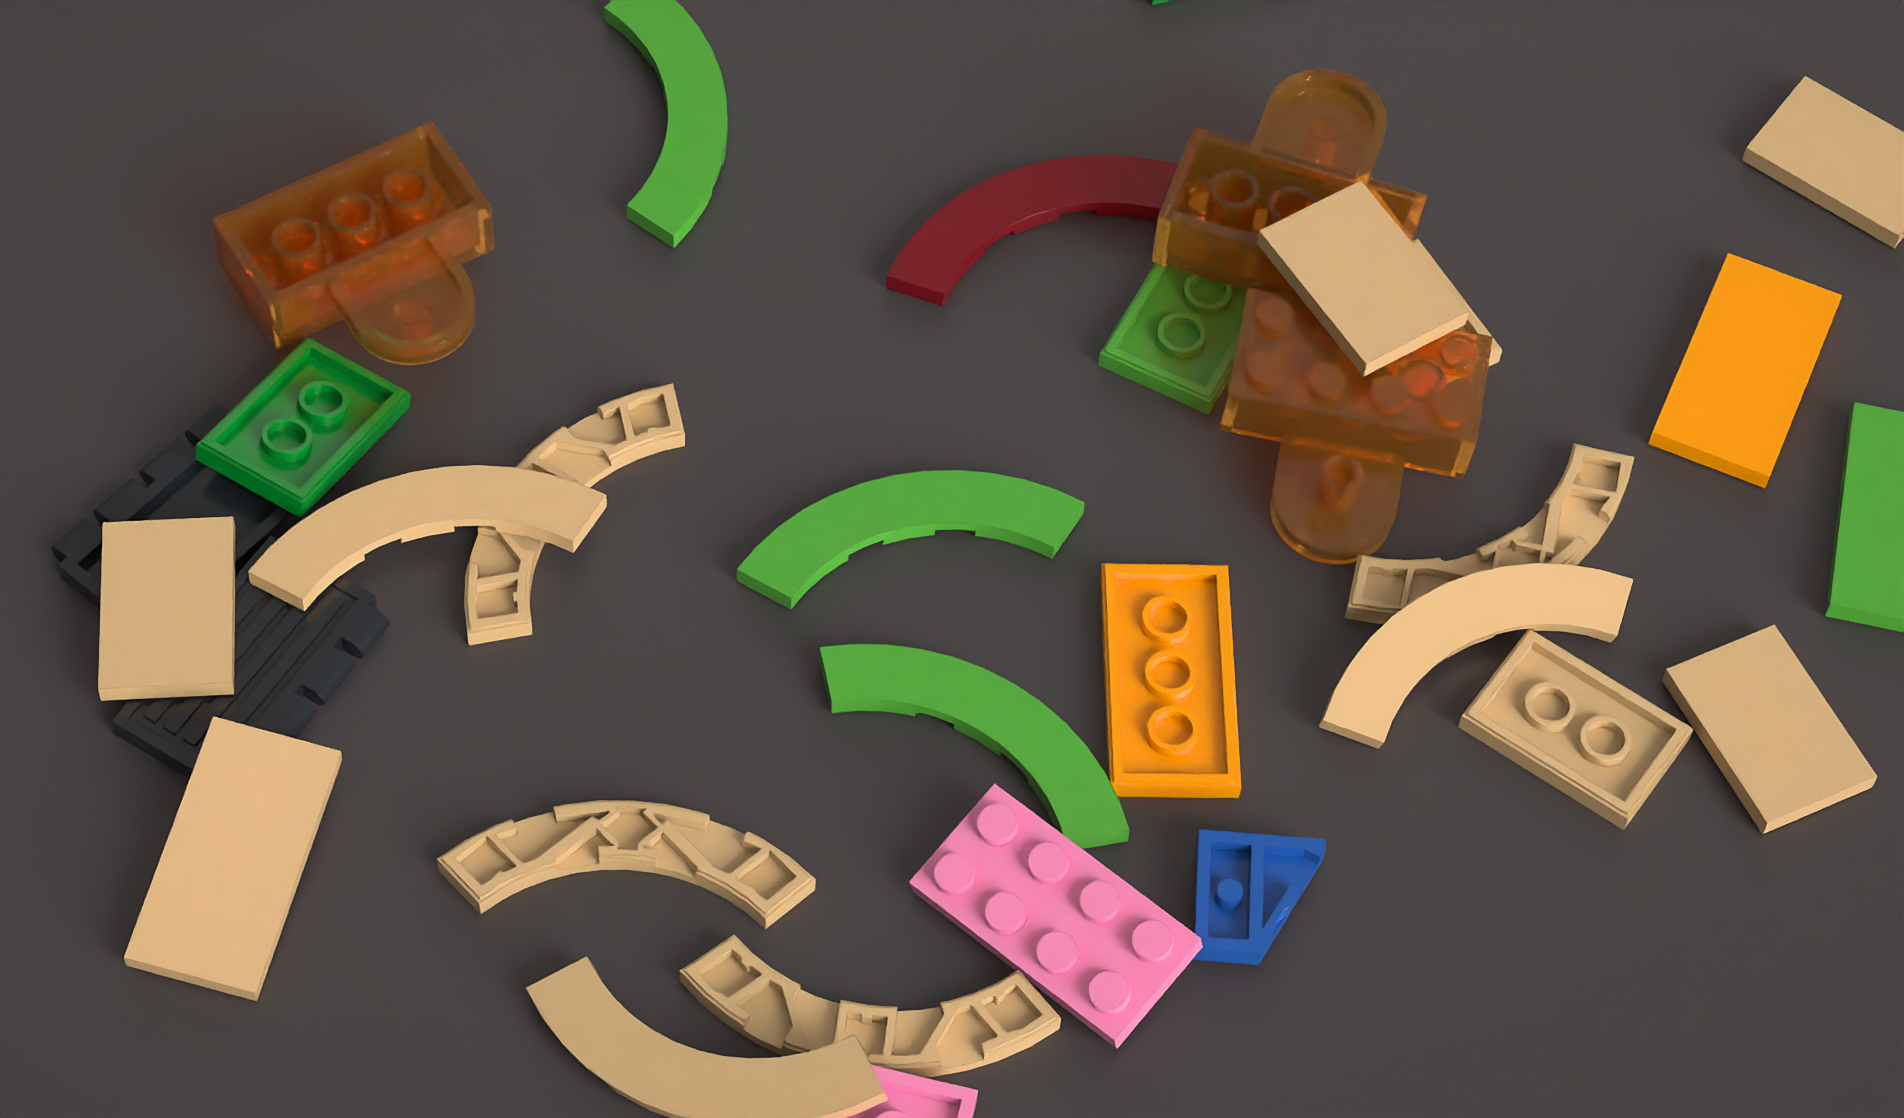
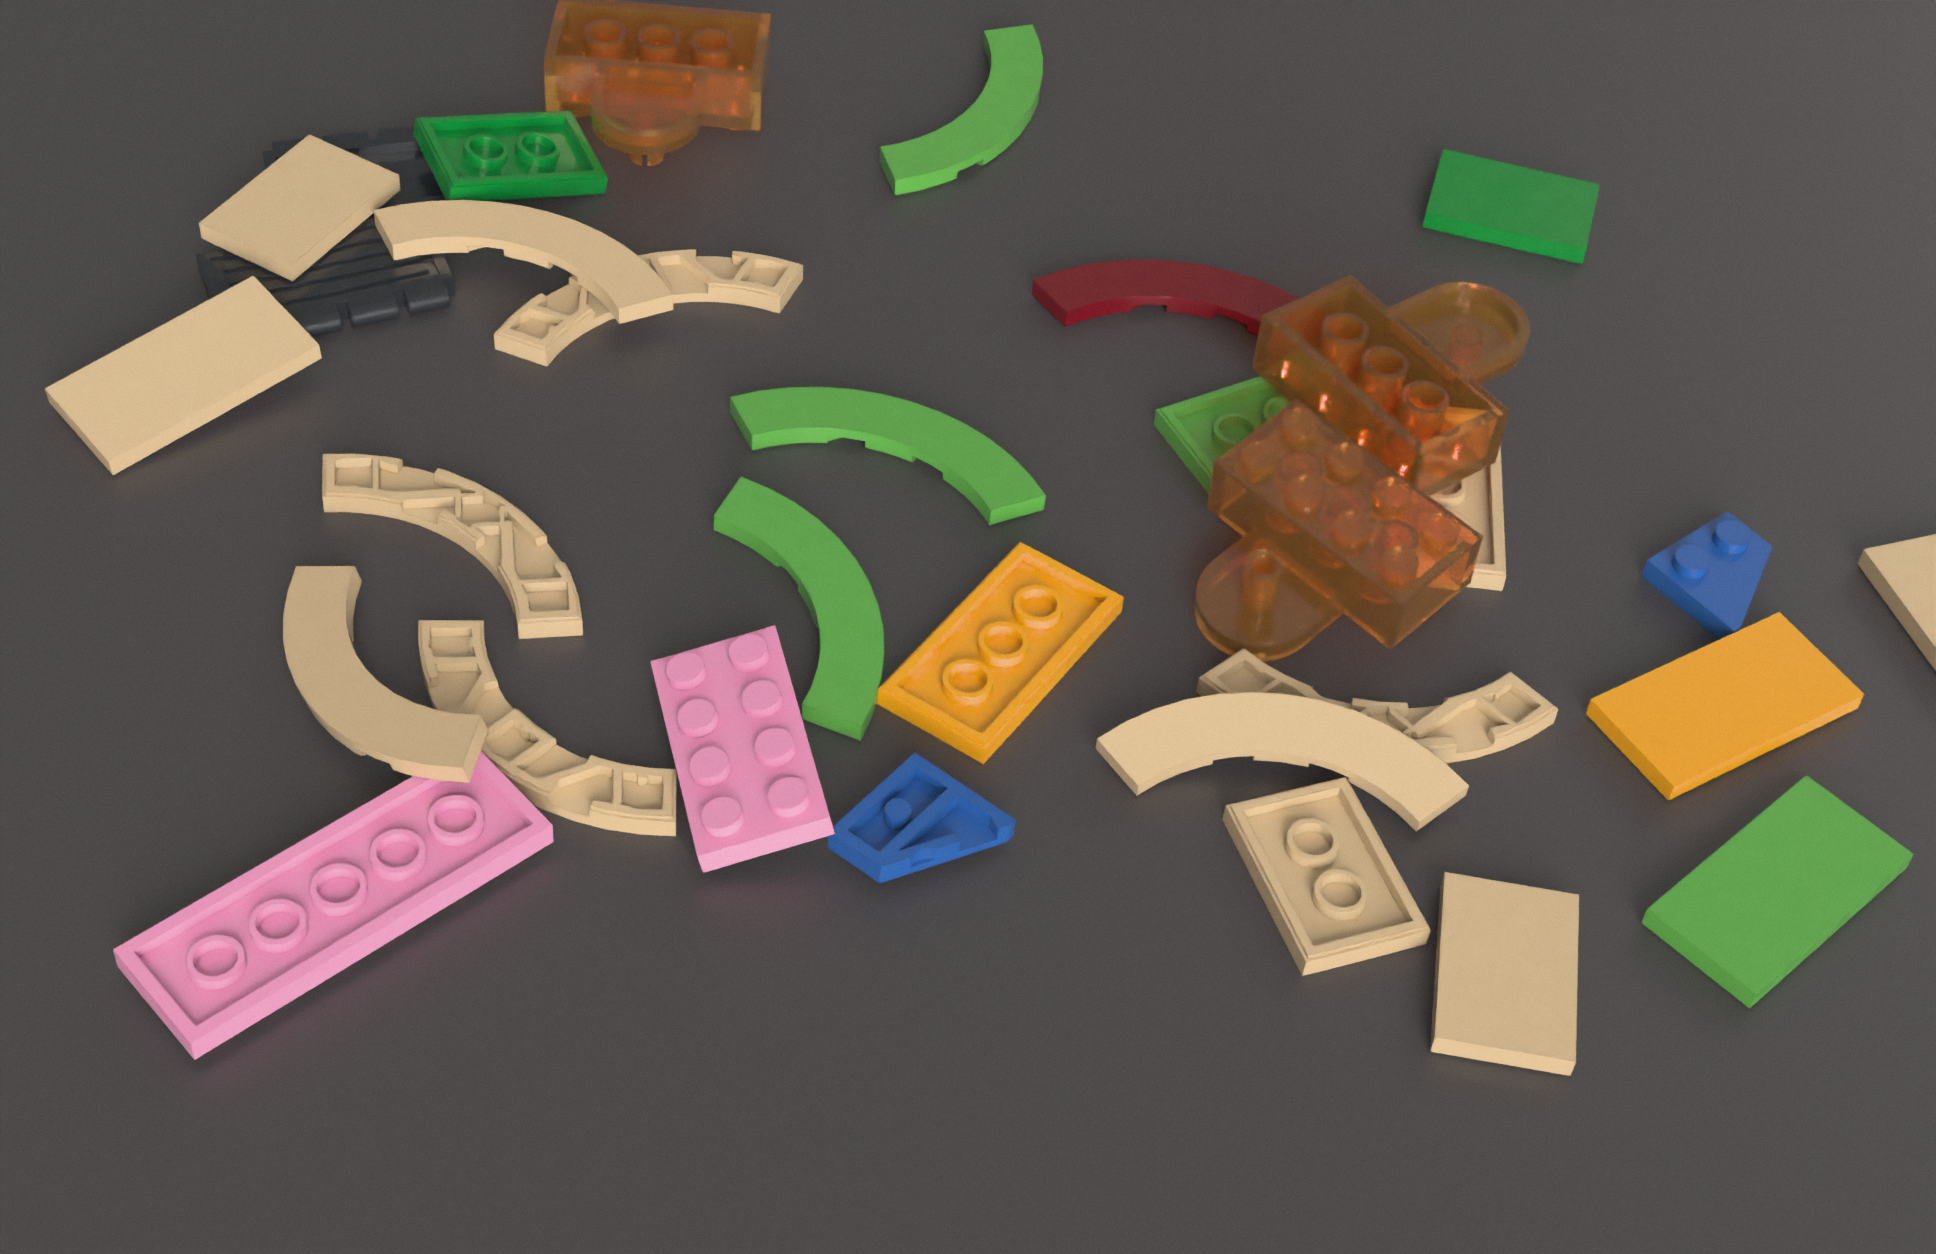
camera: 35 degrees right, 10 degrees down
tan tile [1257,180,1469,377] -> none
none -> blue wing [1641,511,1773,640]

